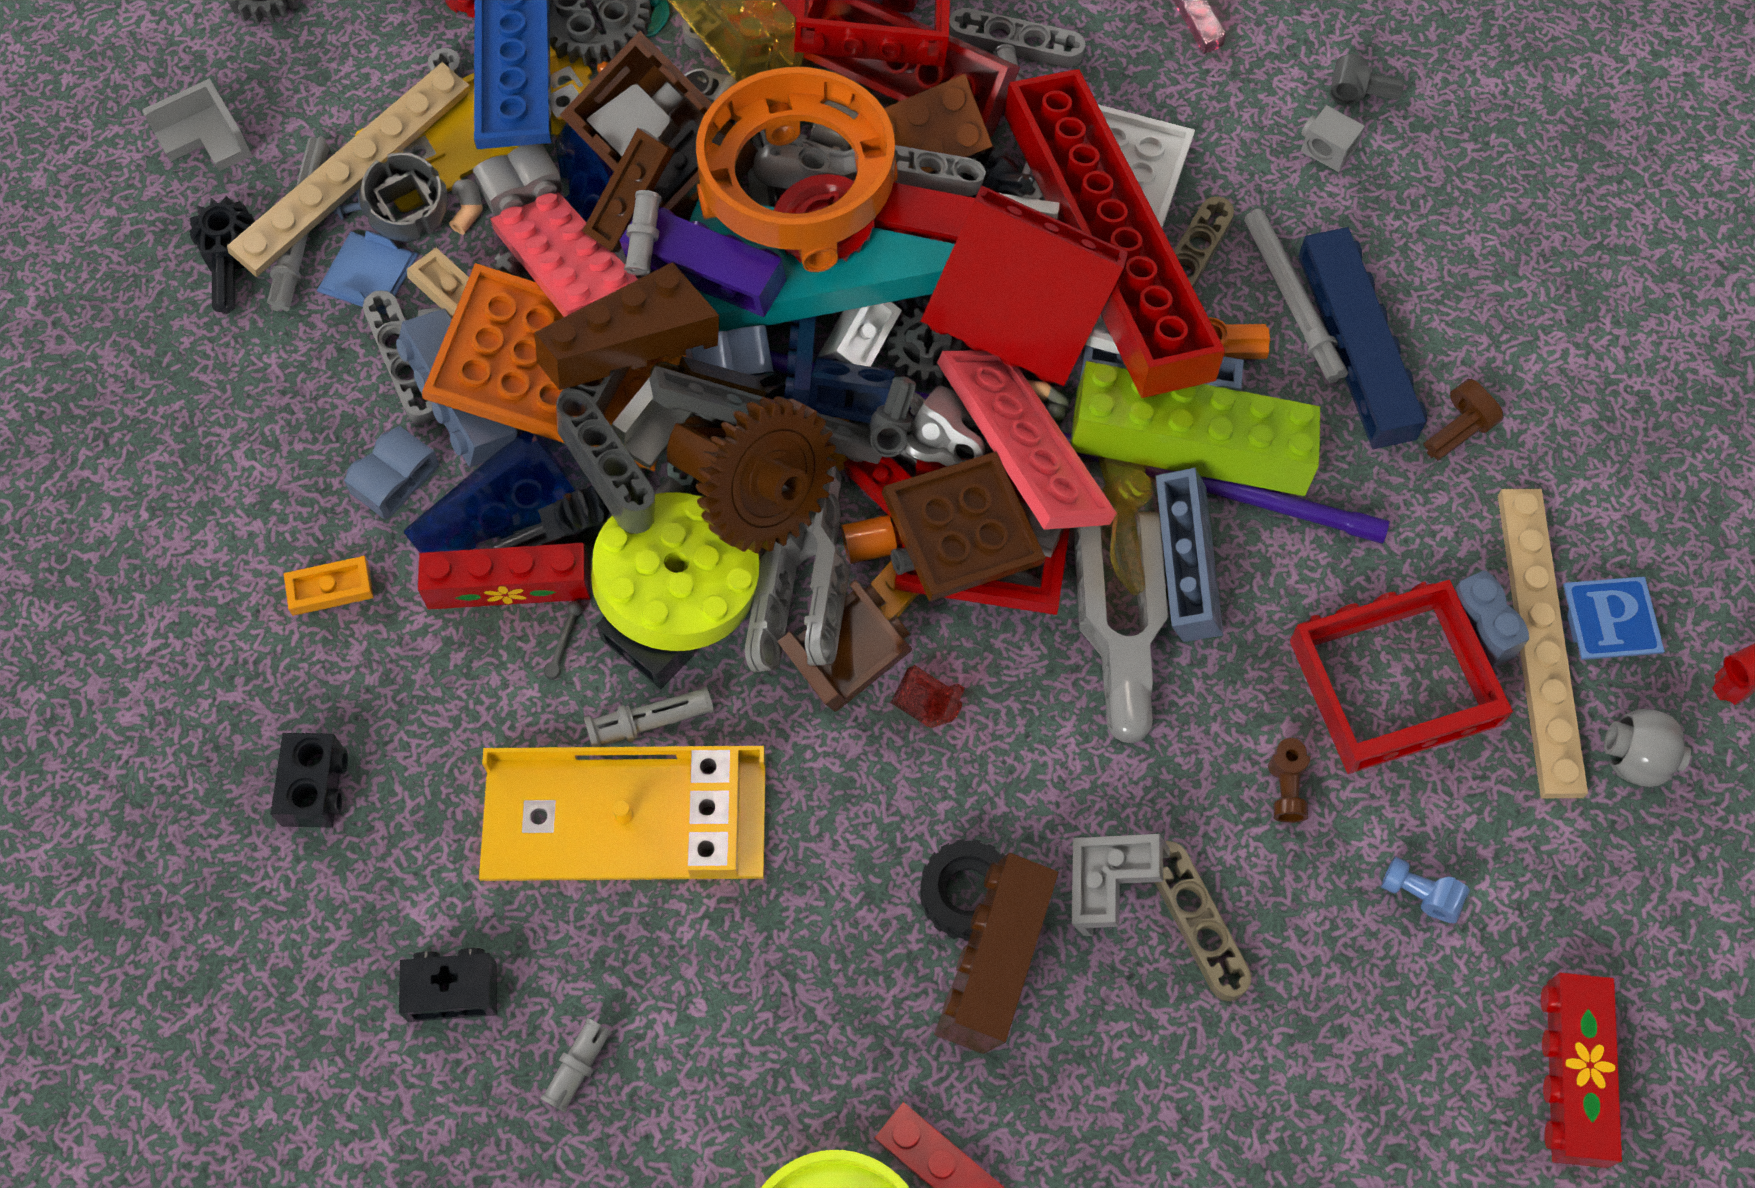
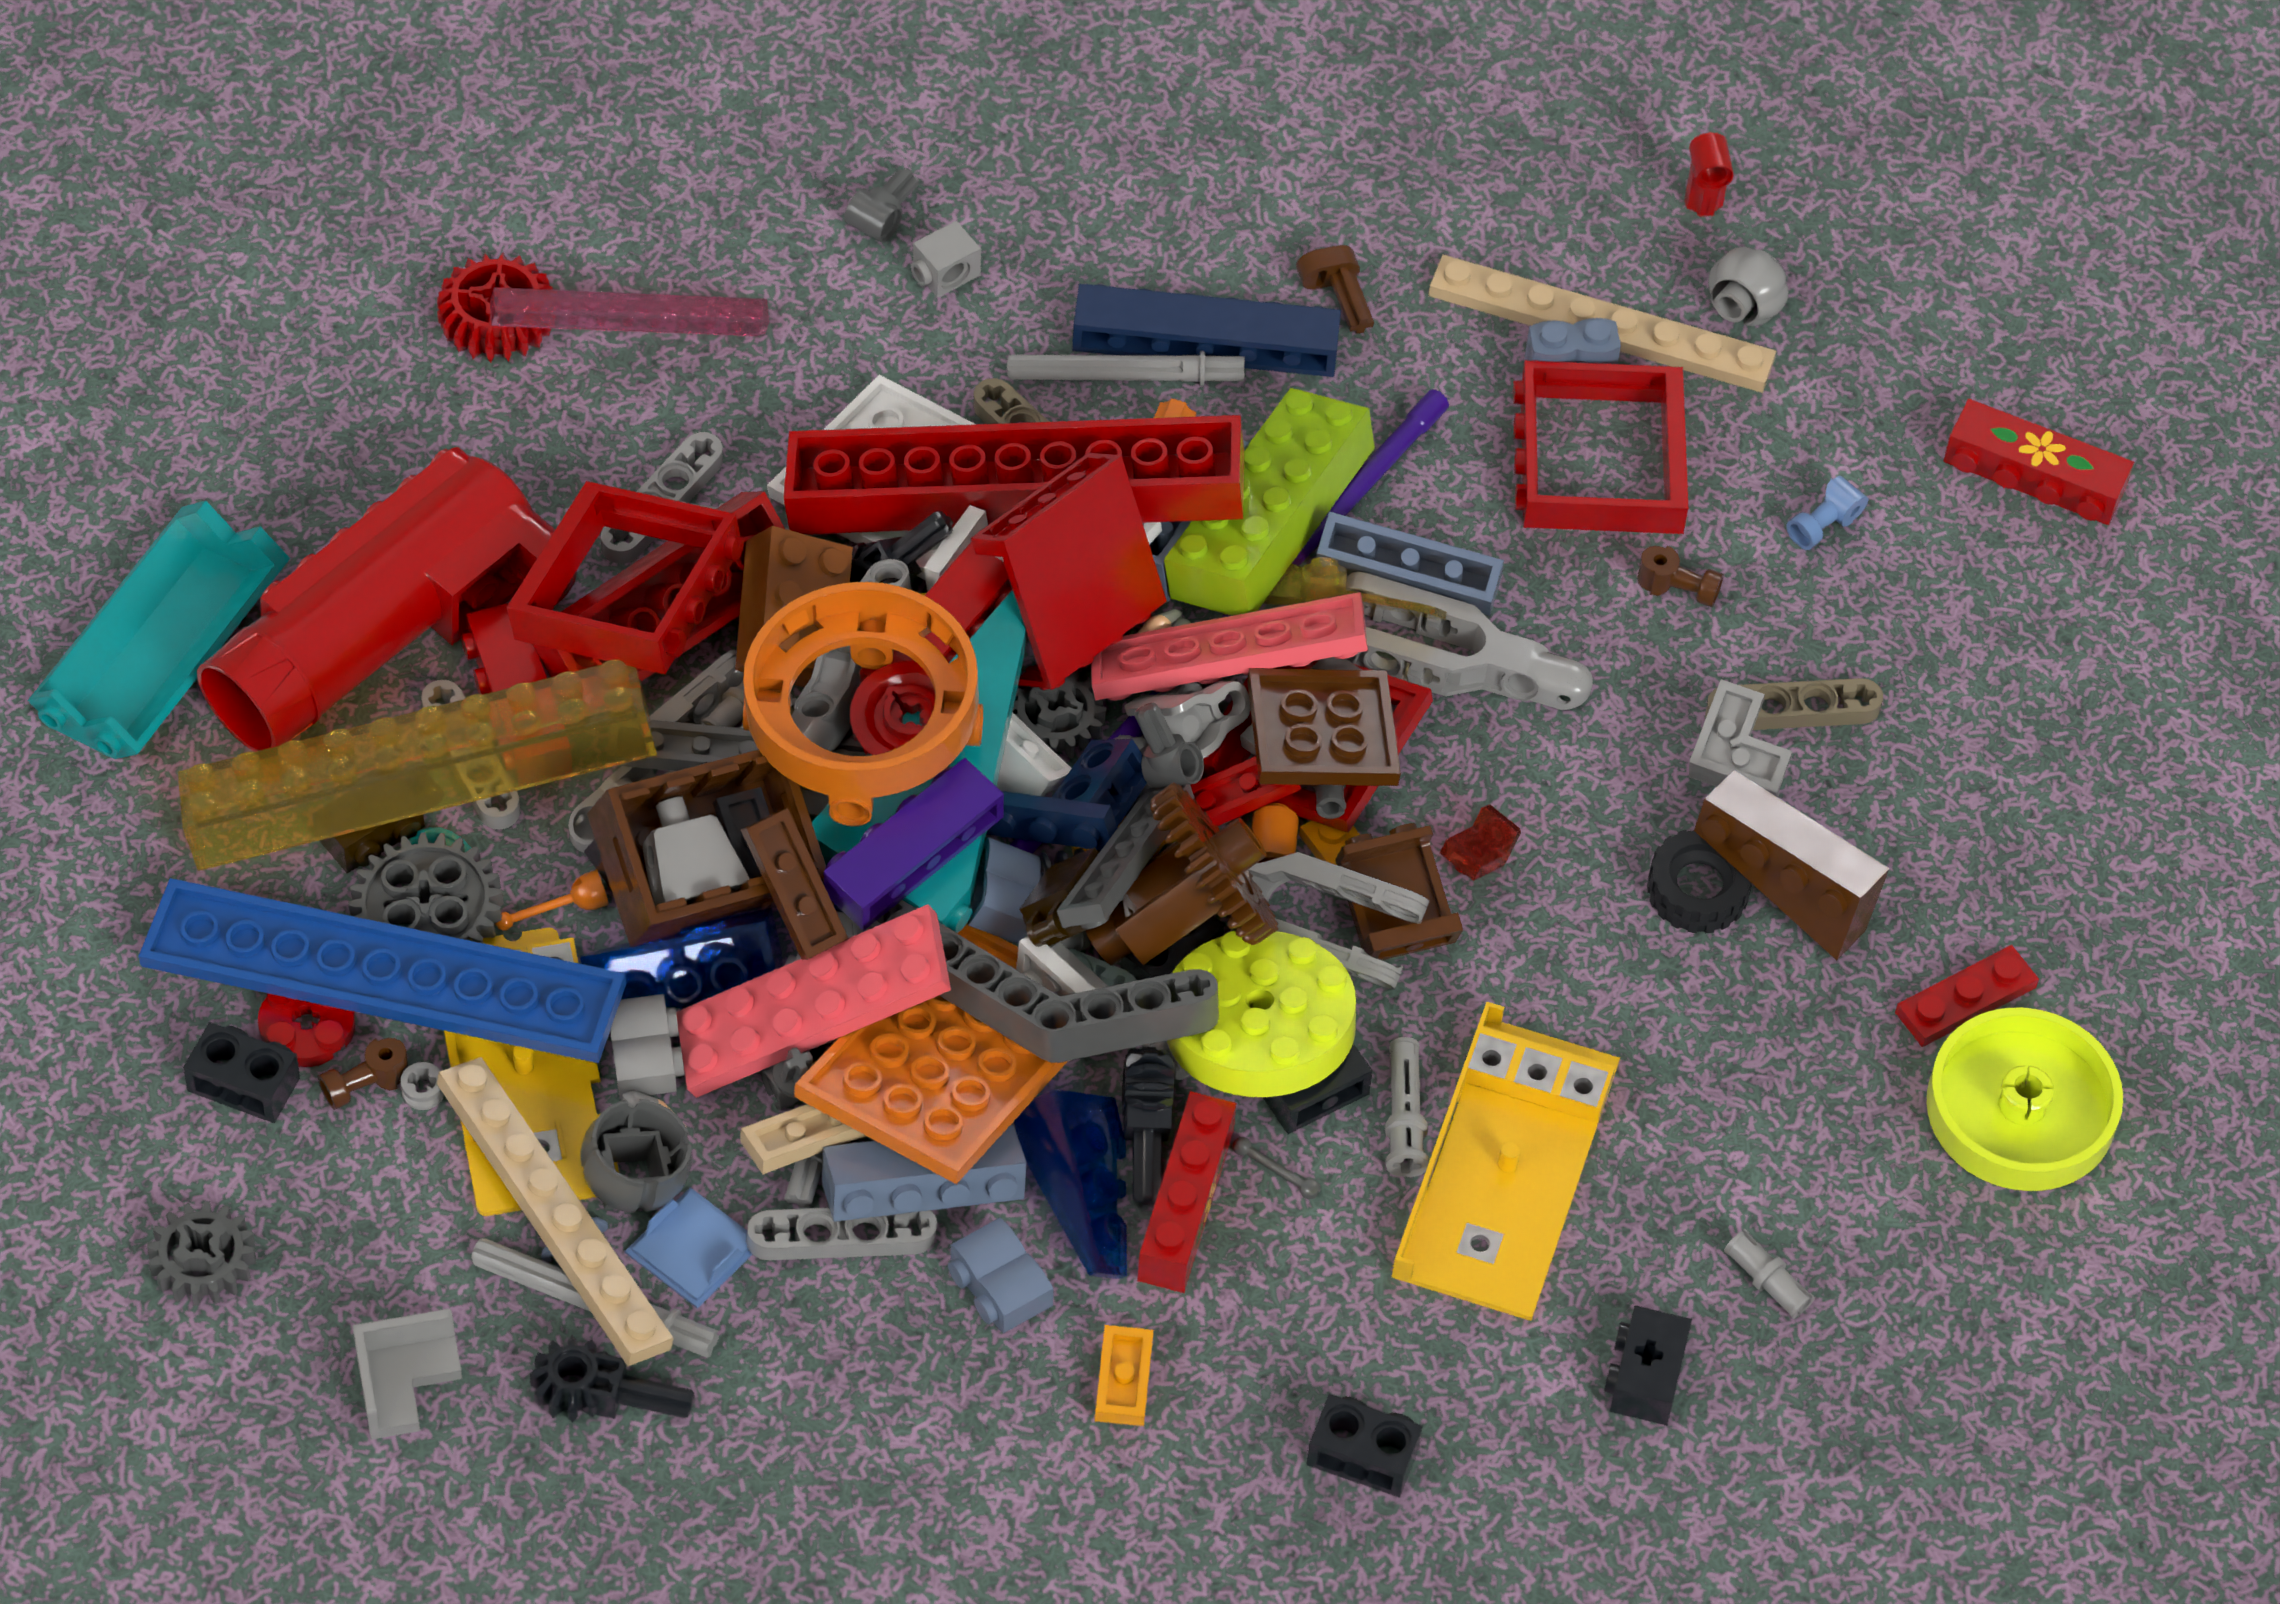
camera: 75 degrees left, 10 degrees down
reddish brown wedge [534,262,719,390] -> none
light grey pin [624,190,661,276] -> none
piece [1563,577,1665,660] -> none
none -> reddish brown leg [317,1038,408,1110]

